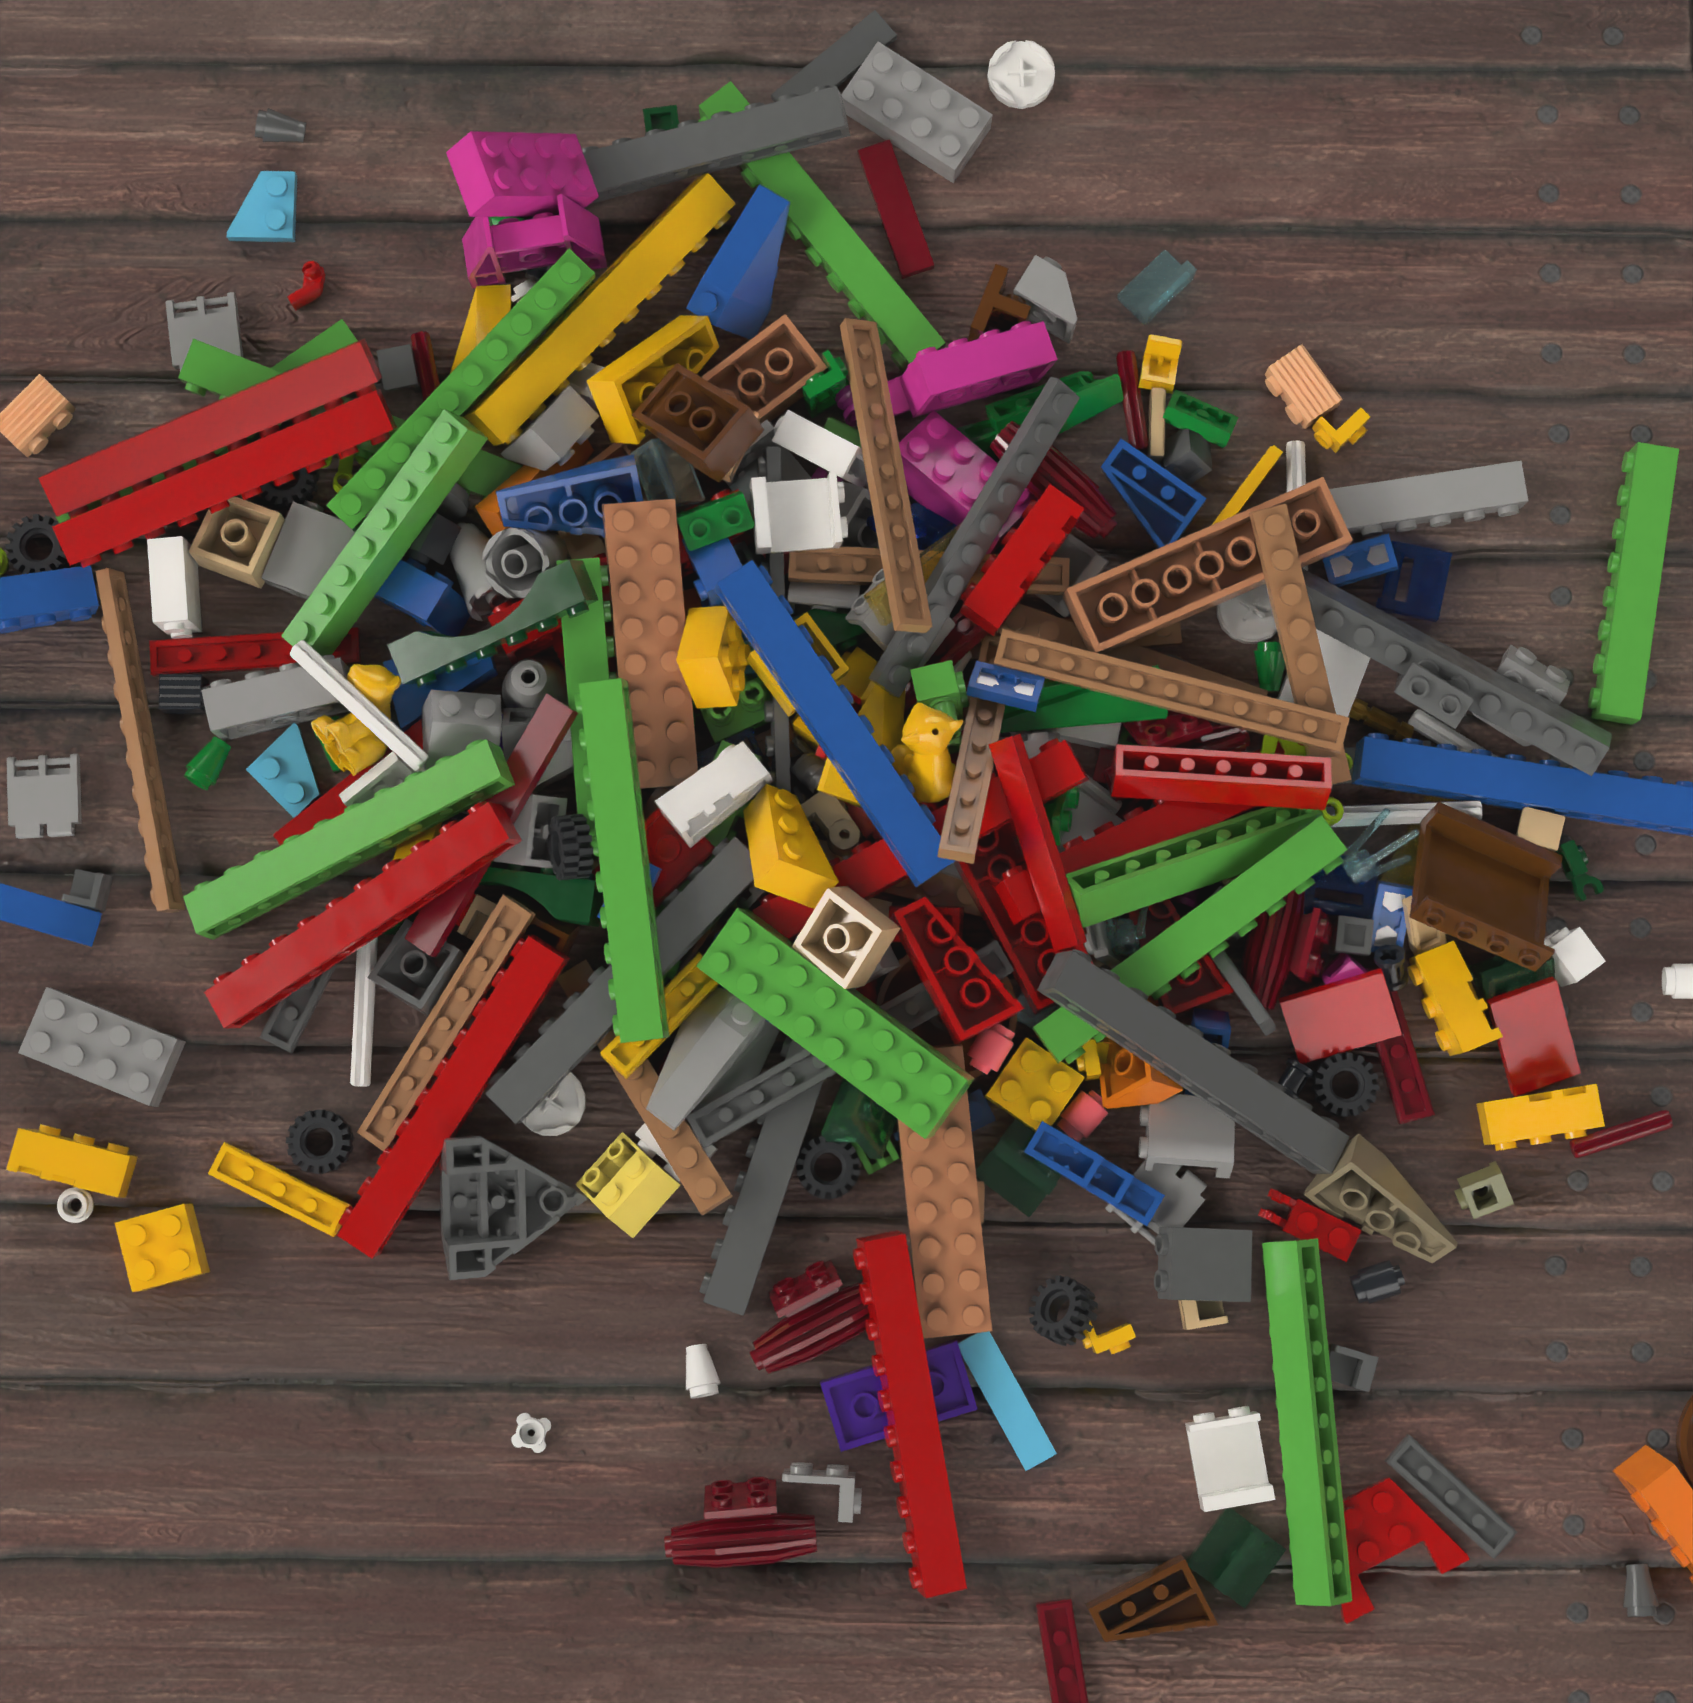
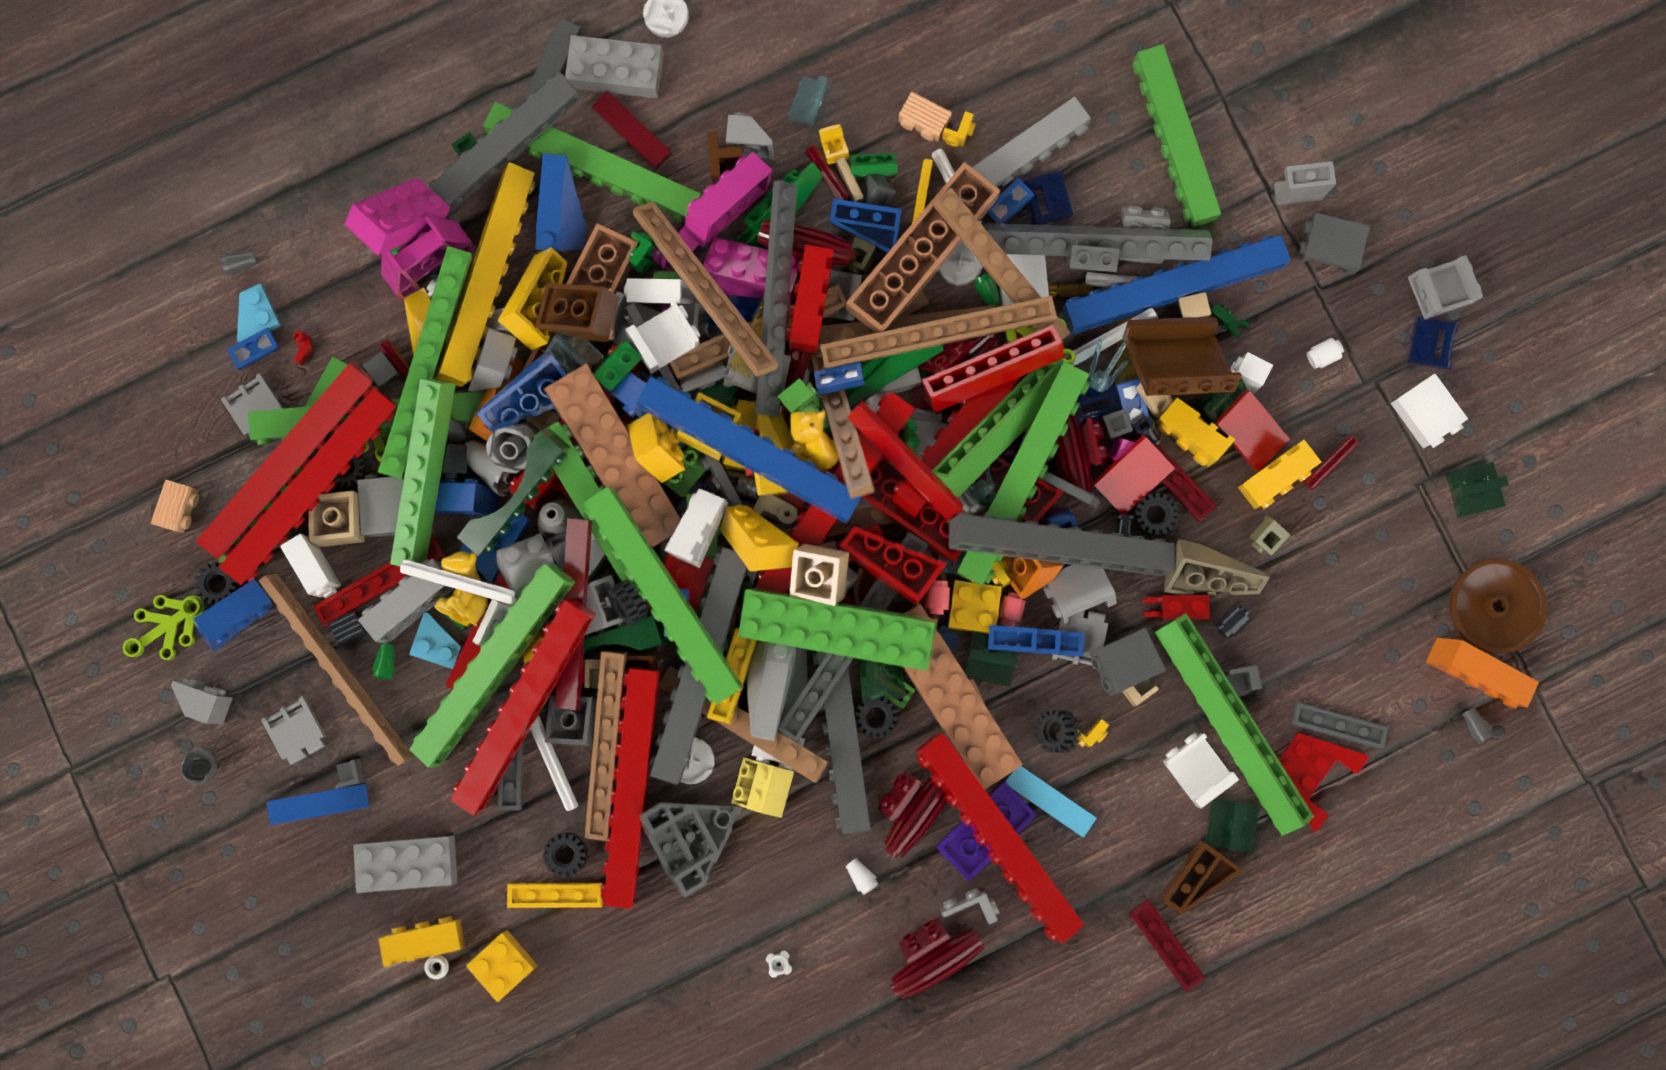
camera: 20 degrees left, 0 degrees up
none -> blue piece [227,327,281,371]
none -> olive brick [847,236,879,275]

